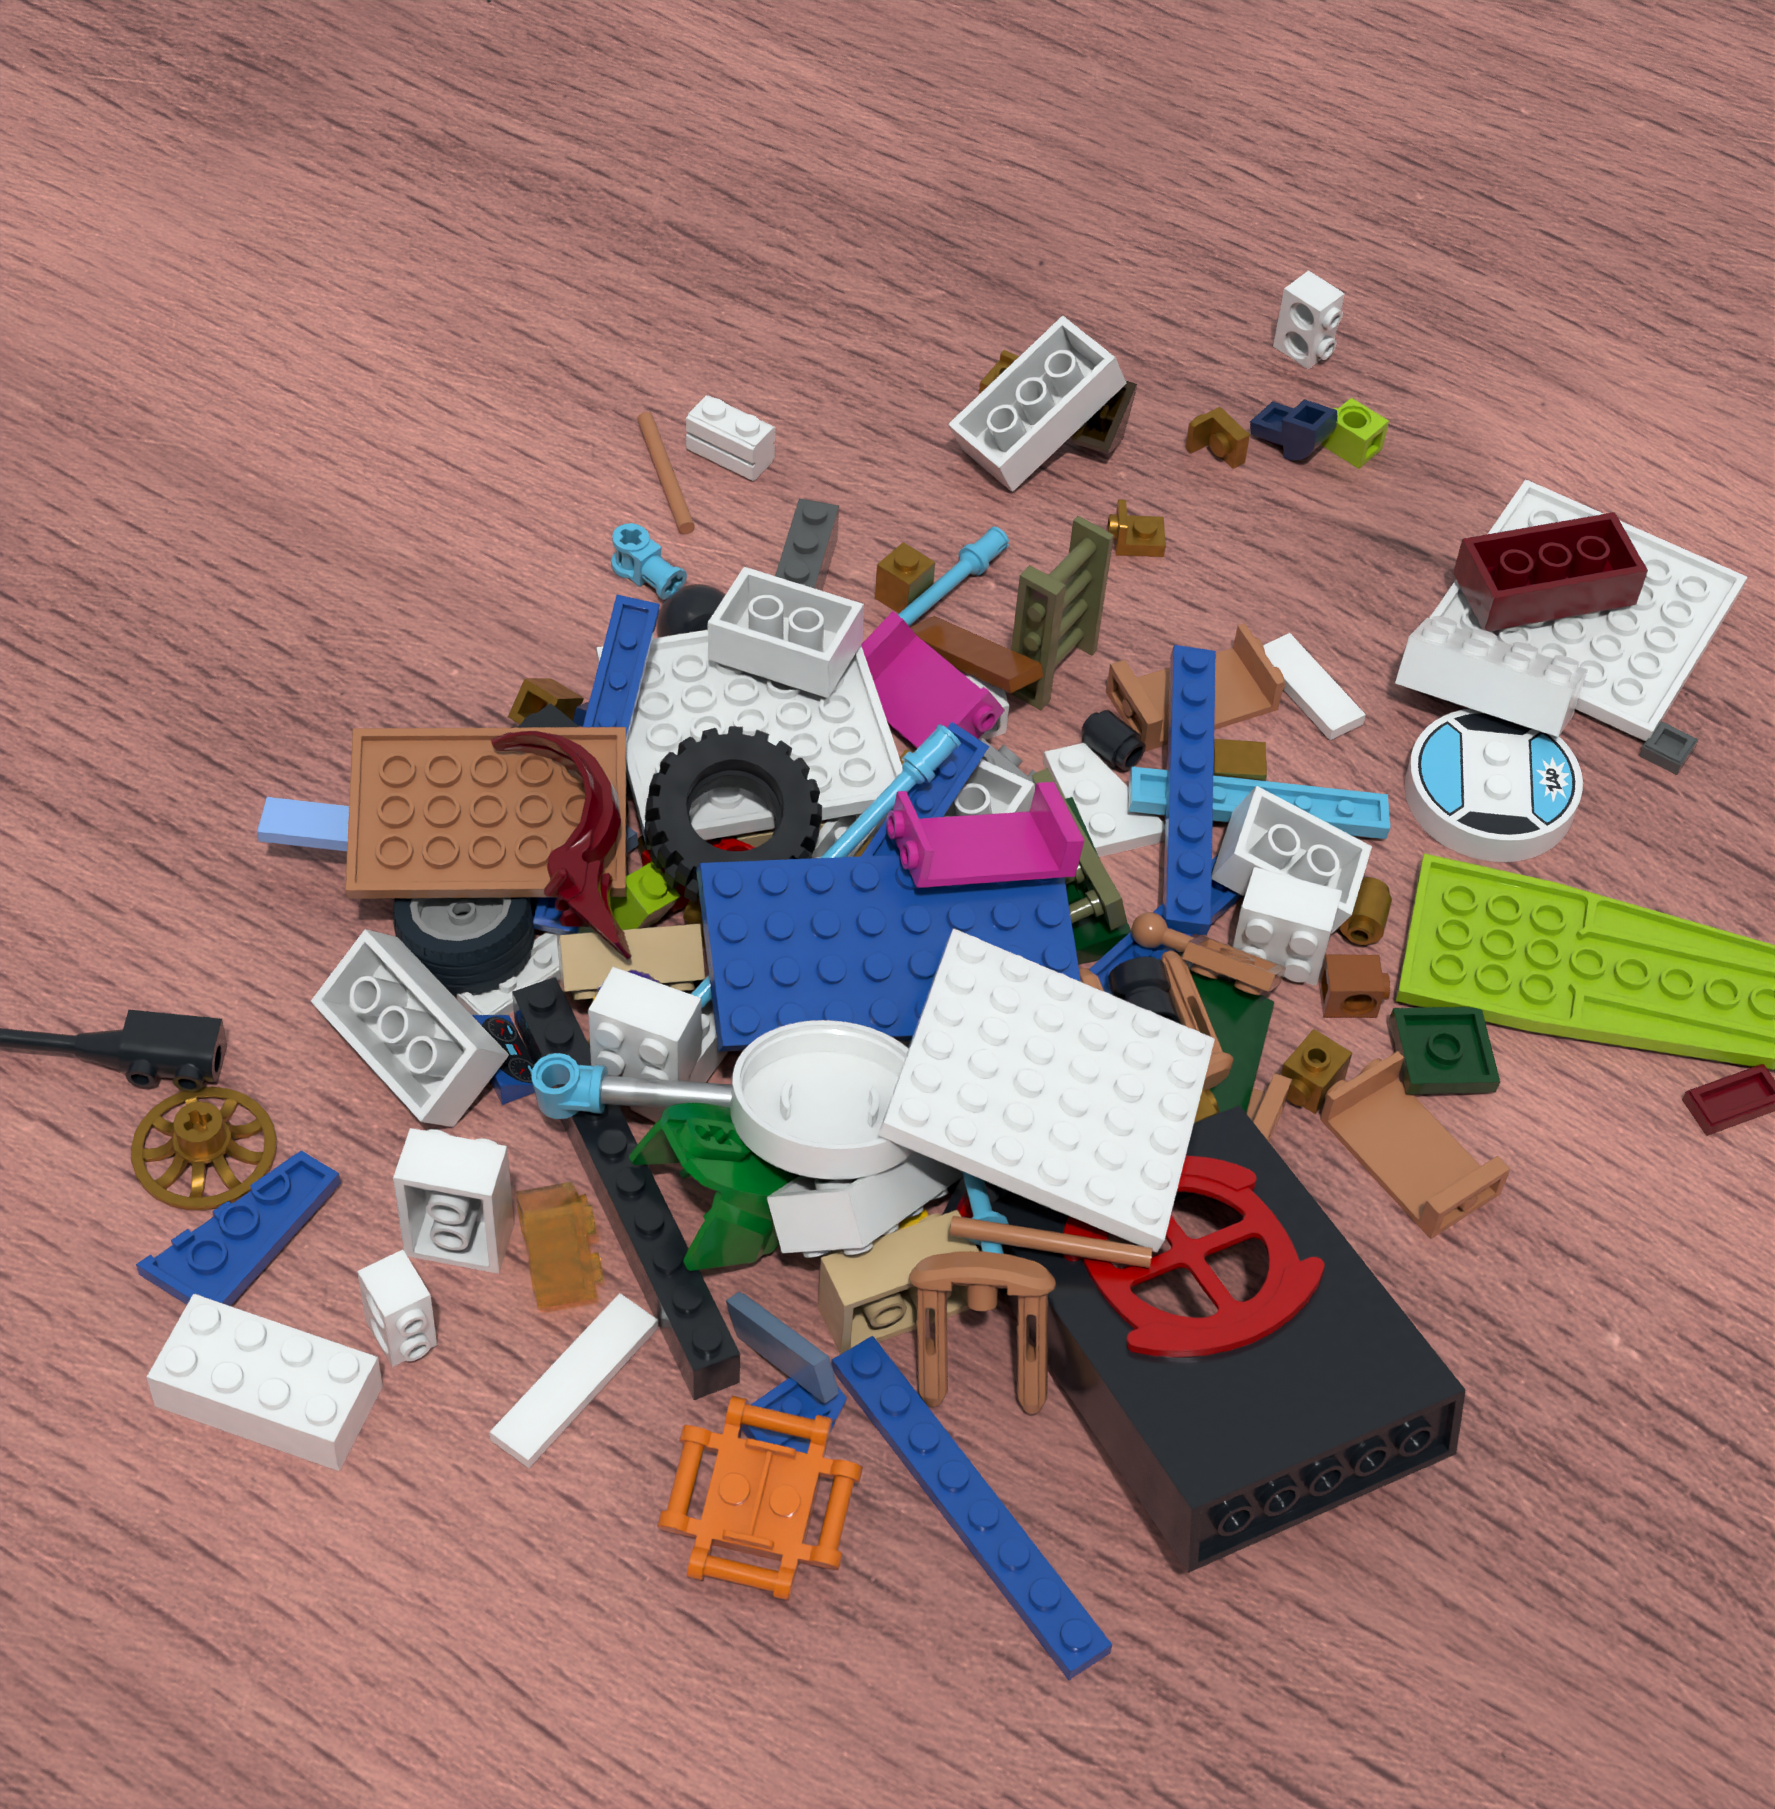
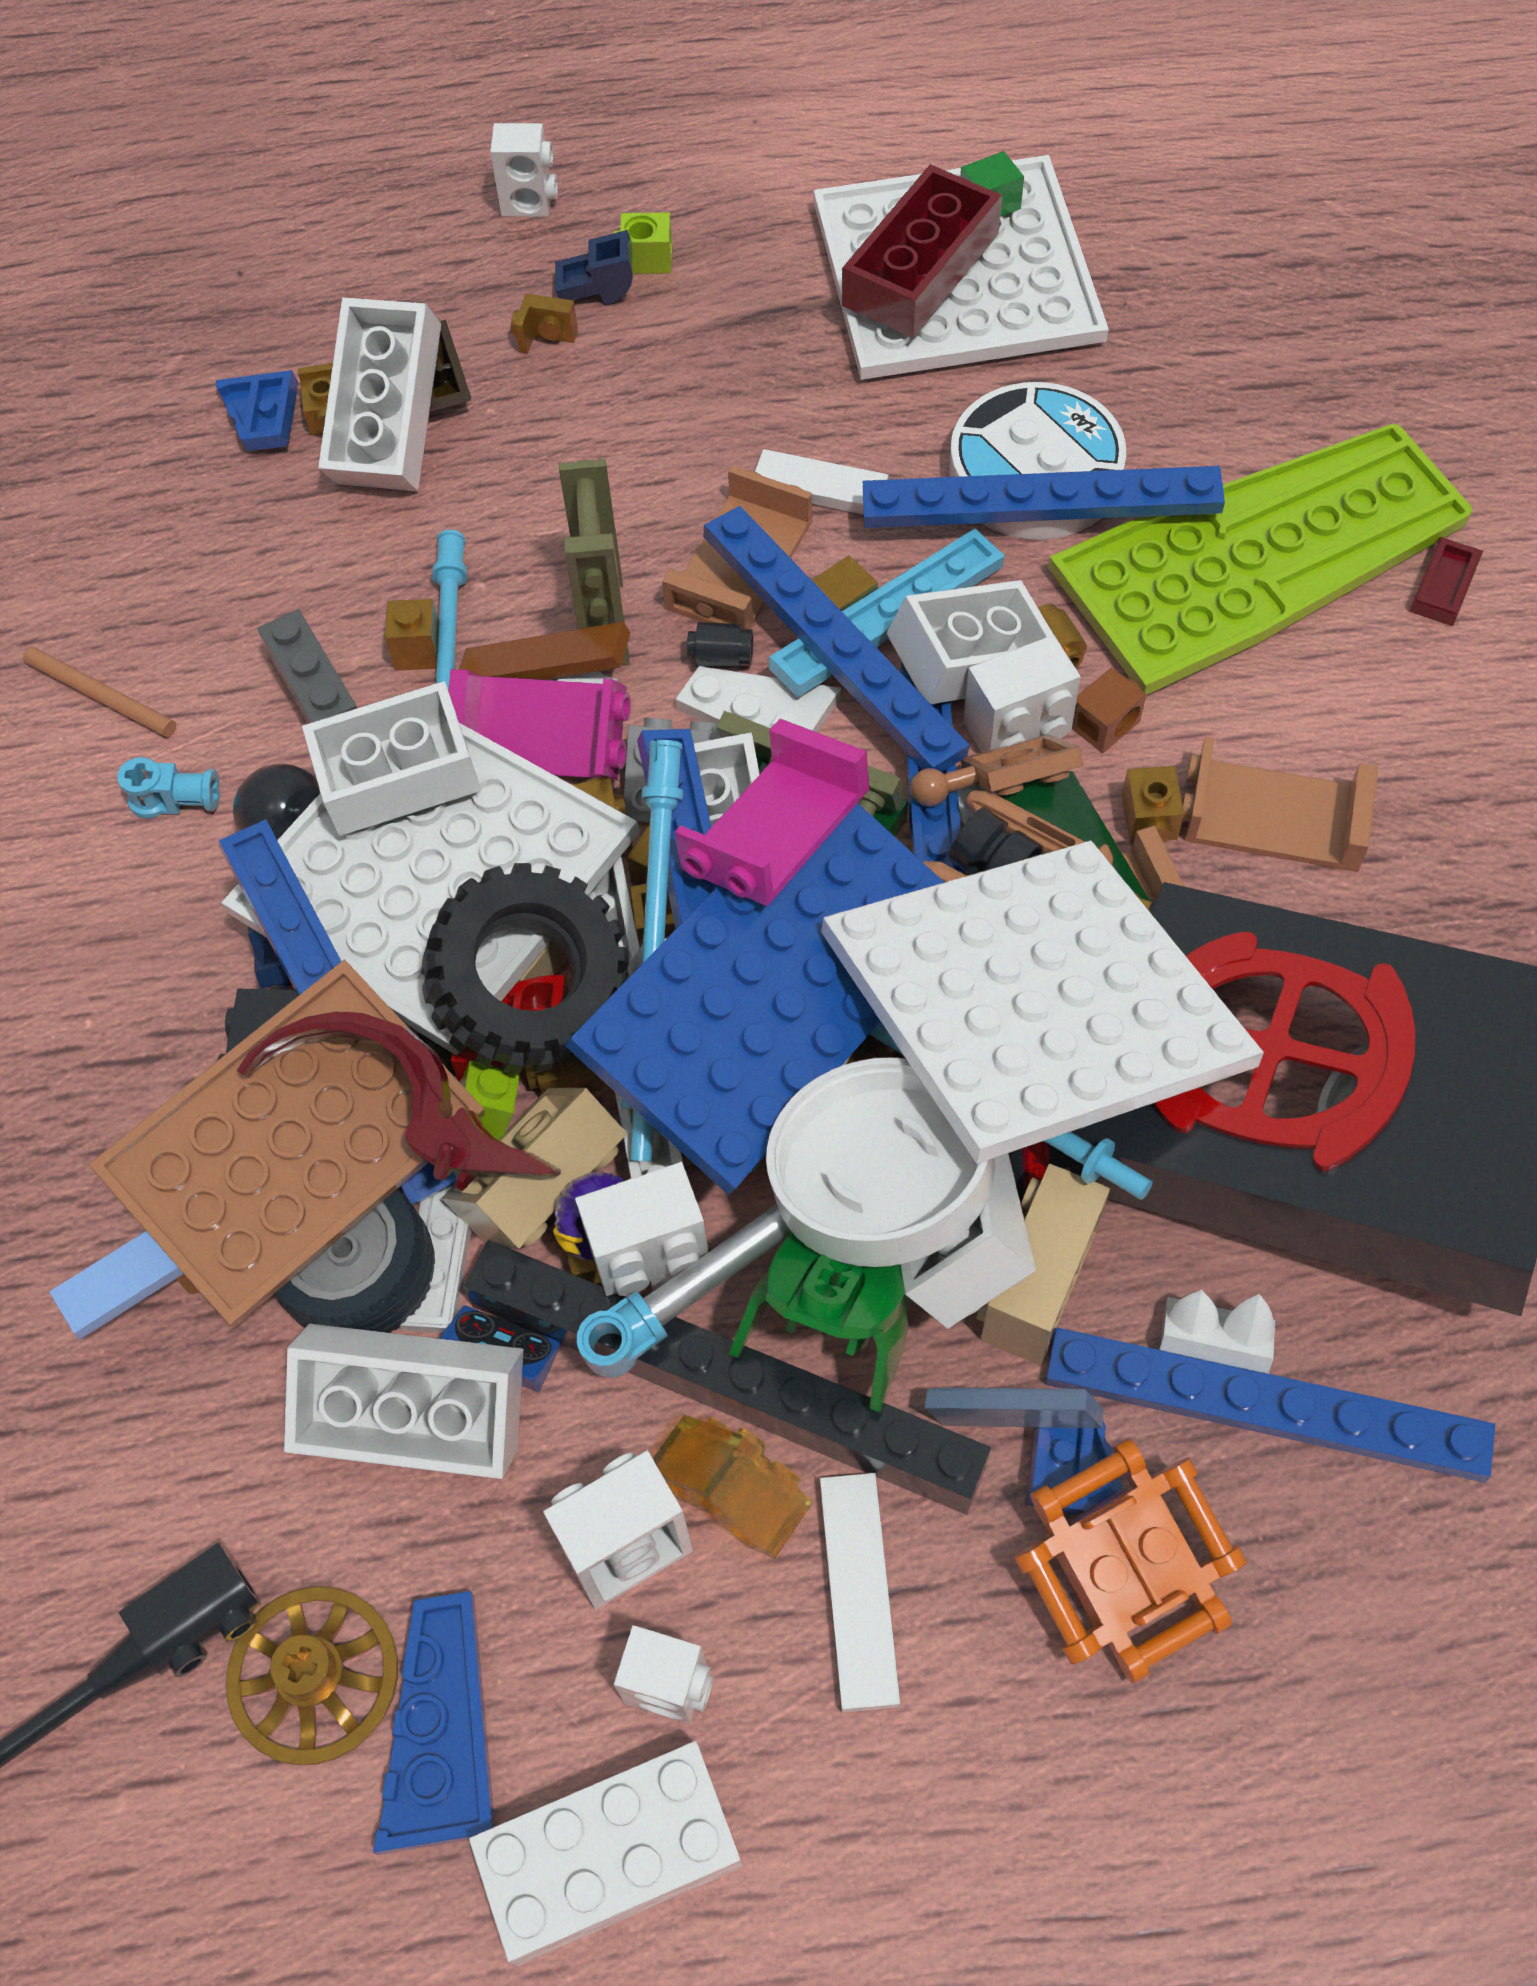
camera: 35 degrees left, 10 degrees up
pearl gold brick [508,678,584,724] -> none
white brick [686,395,775,481] -> none
nougat piece [909,1251,1056,1414] -> none
nougat bar [950,1216,1153,1268] -> none
pearl gold bracket [1107,499,1166,557] -> none
dark green plate [1389,1007,1500,1094] -> none
white brick [1395,616,1588,737] -> none
dark grey tile [1639,721,1698,775] -> none
none -> blue wing [215,370,298,451]
none -> blue plate [862,466,1225,528]
none -> green brick [960,151,1024,217]
none -> white tile [1160,1290,1275,1374]

